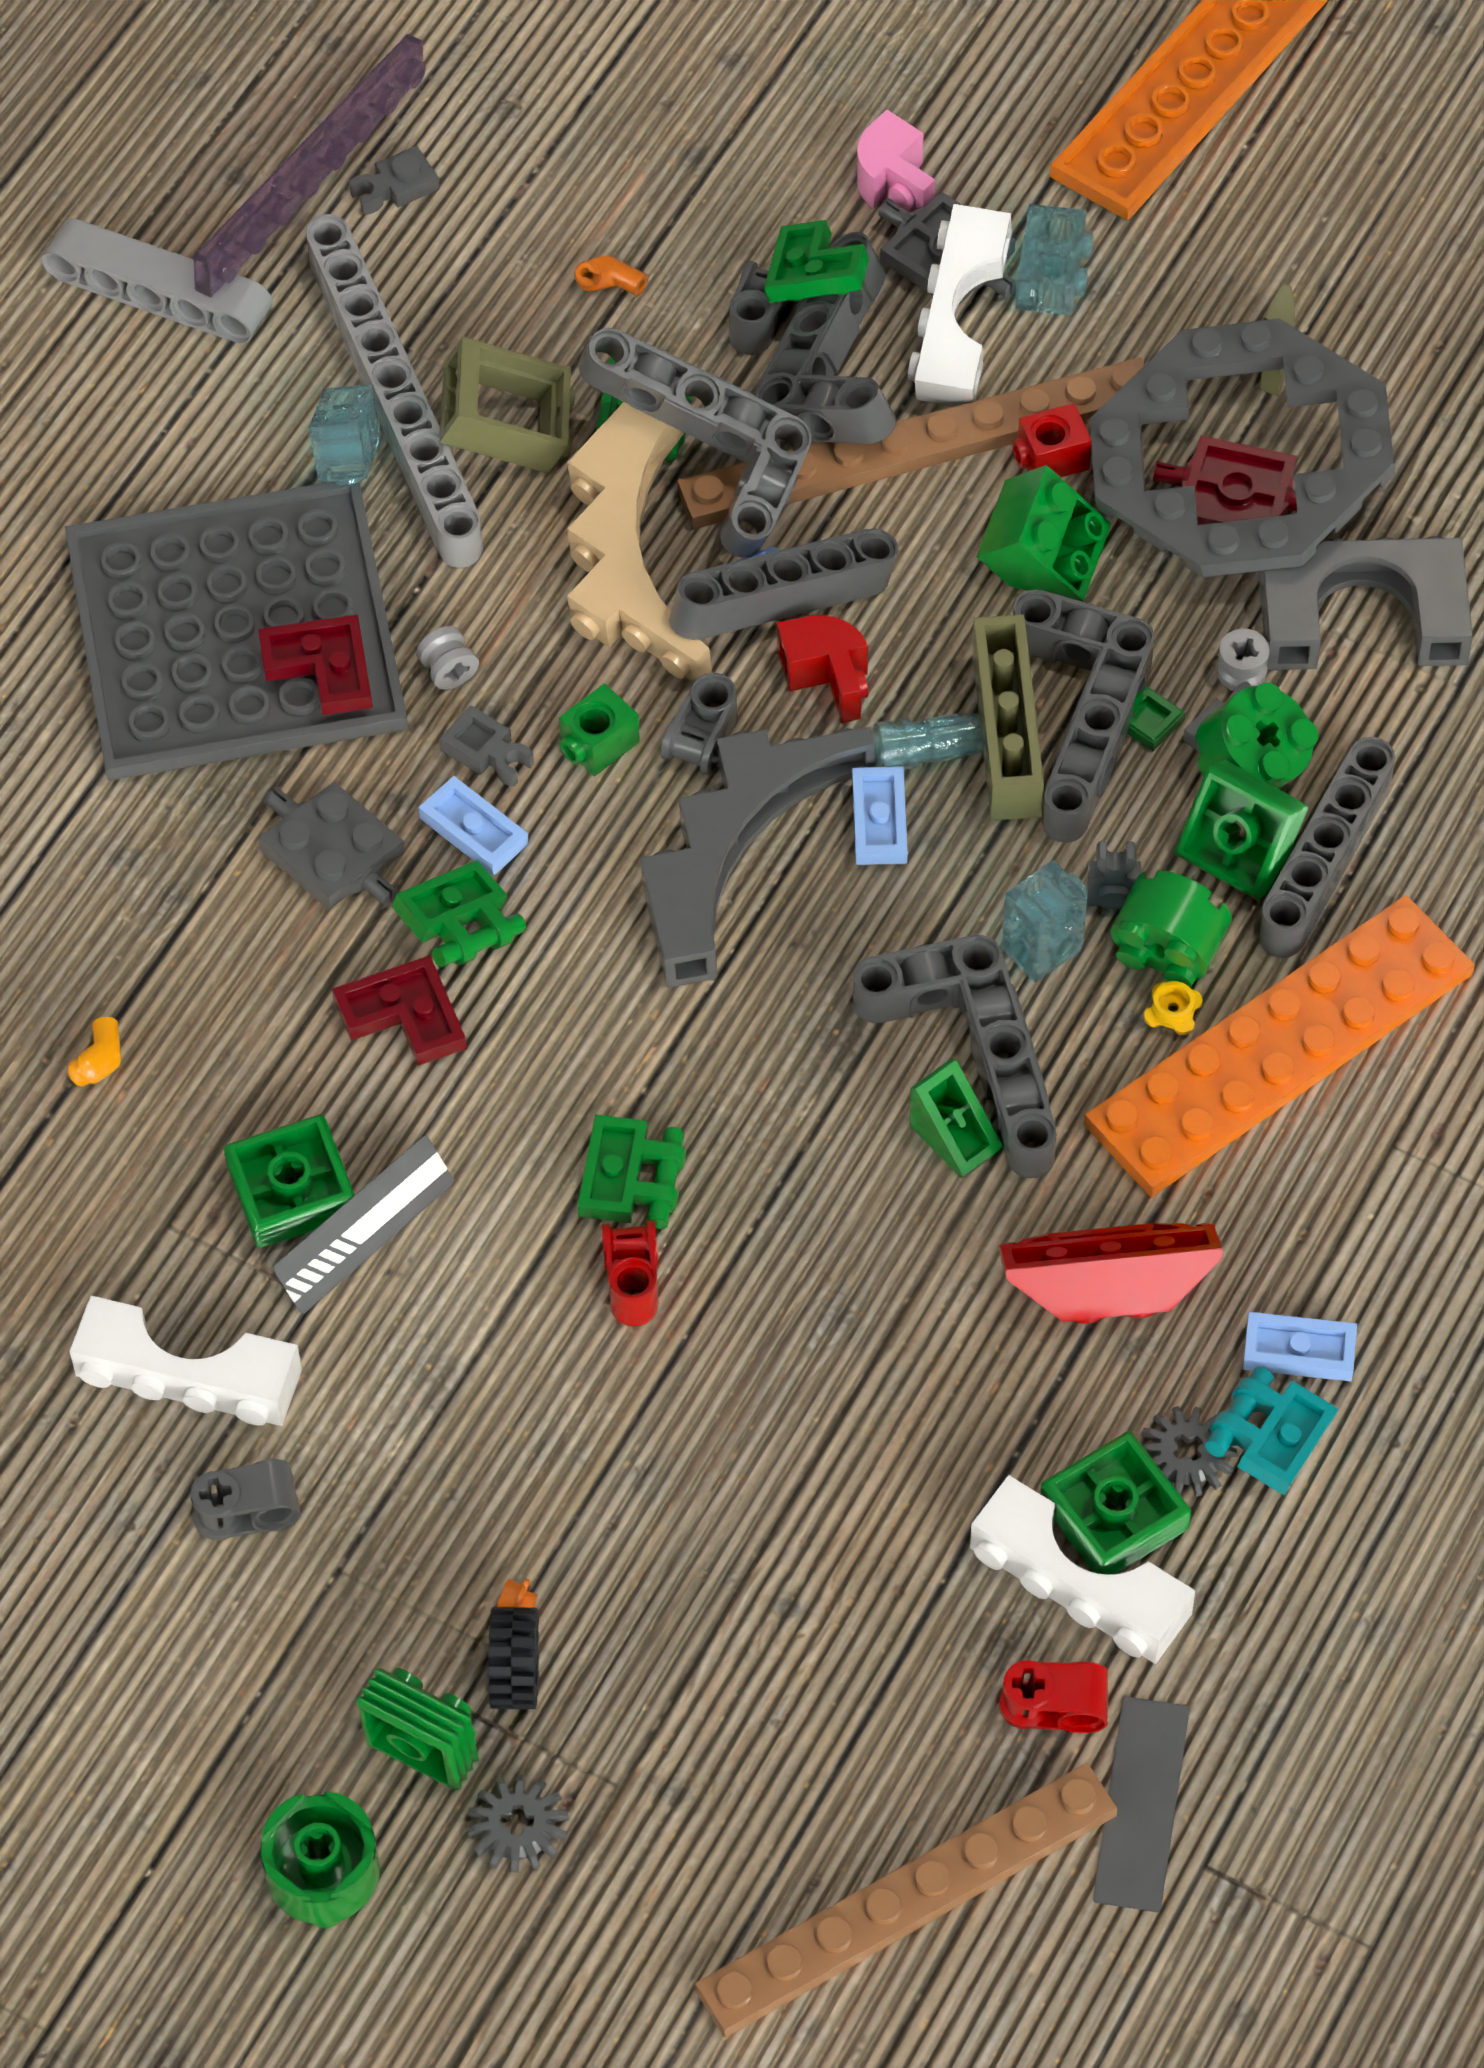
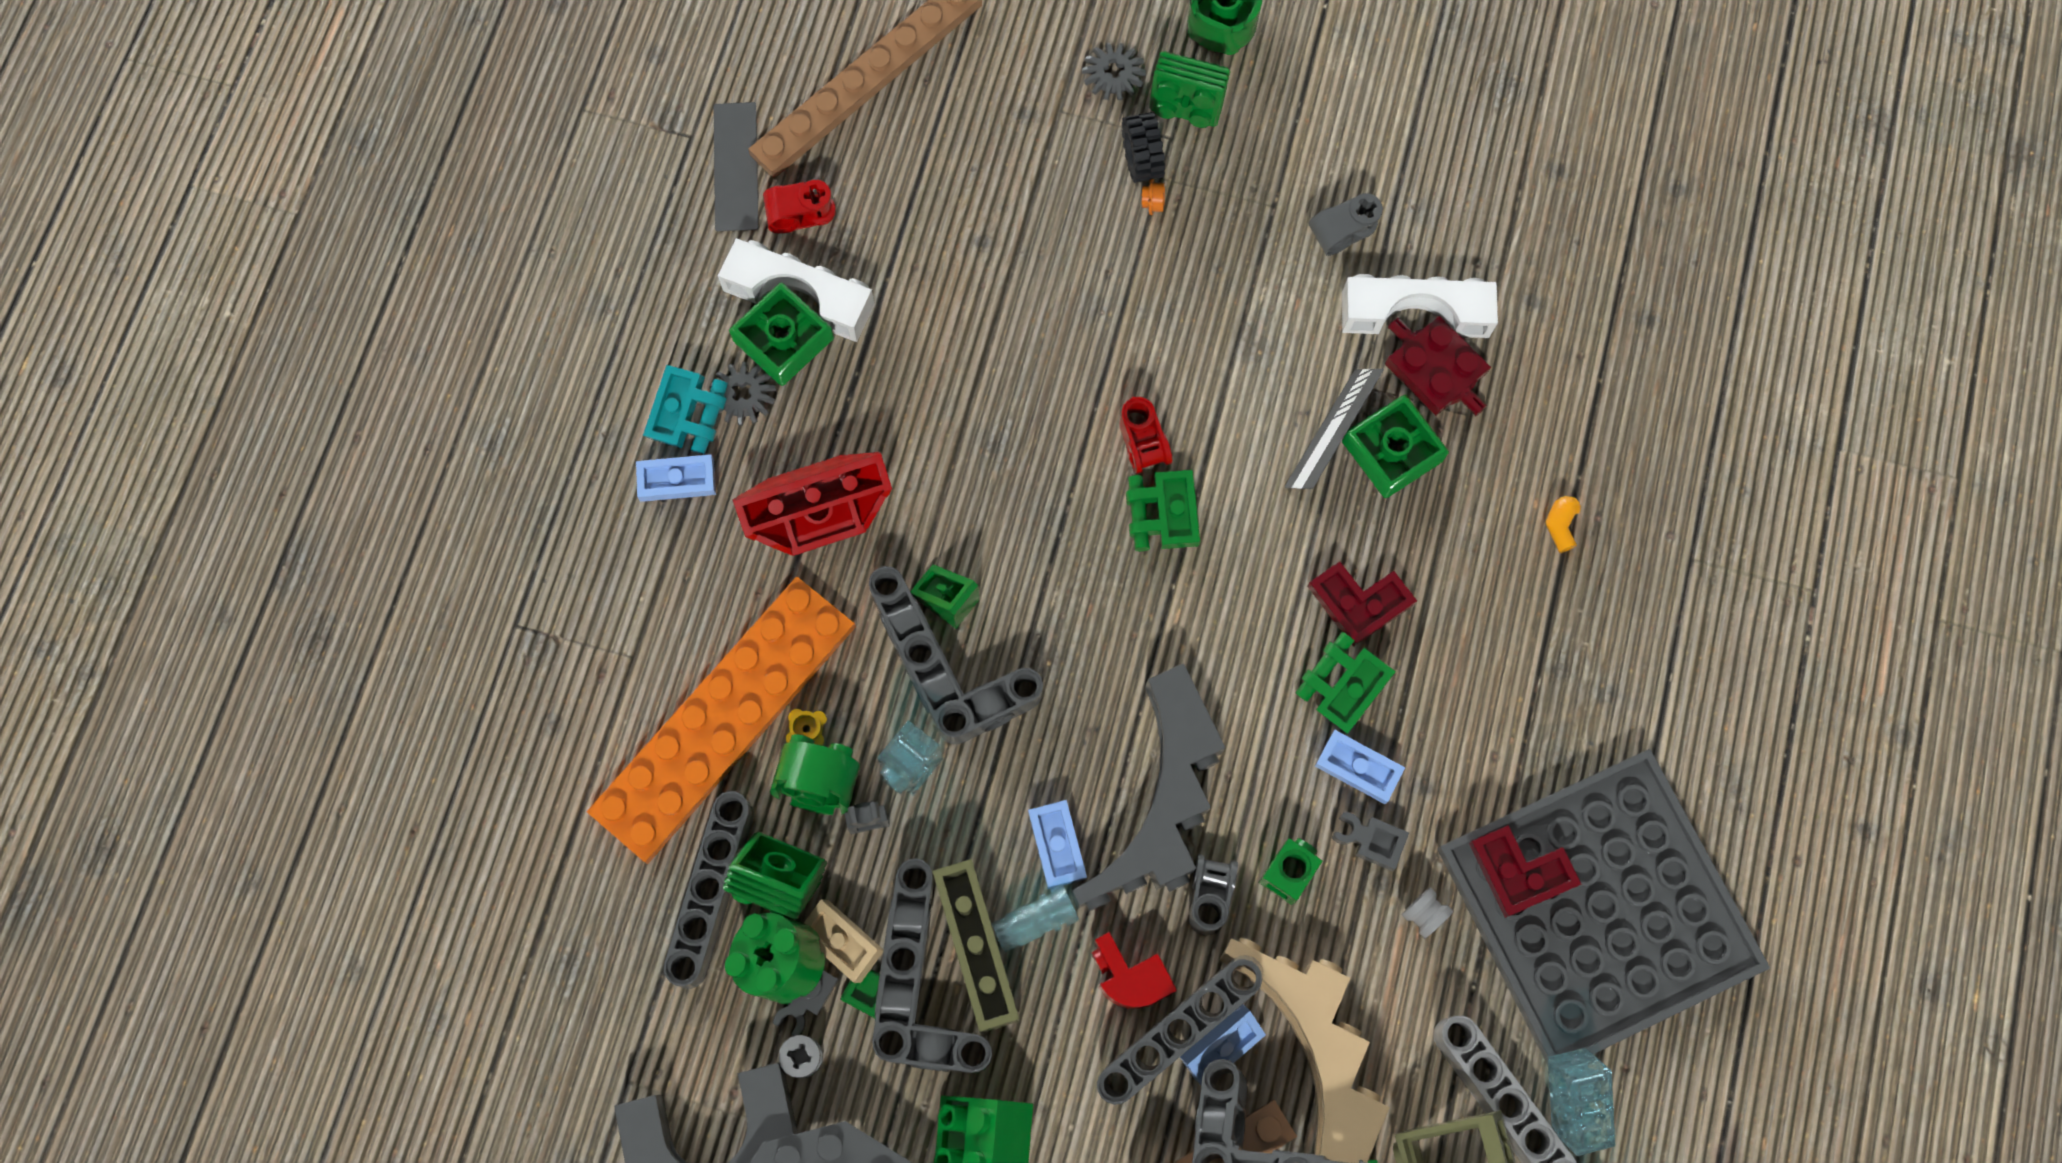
camera: 165 degrees right, 15 degrees up
dark grey plate [259,782,404,910] -> none
none -> tan plate [804,899,884,983]
none -> dark red plate [1385,316,1491,417]

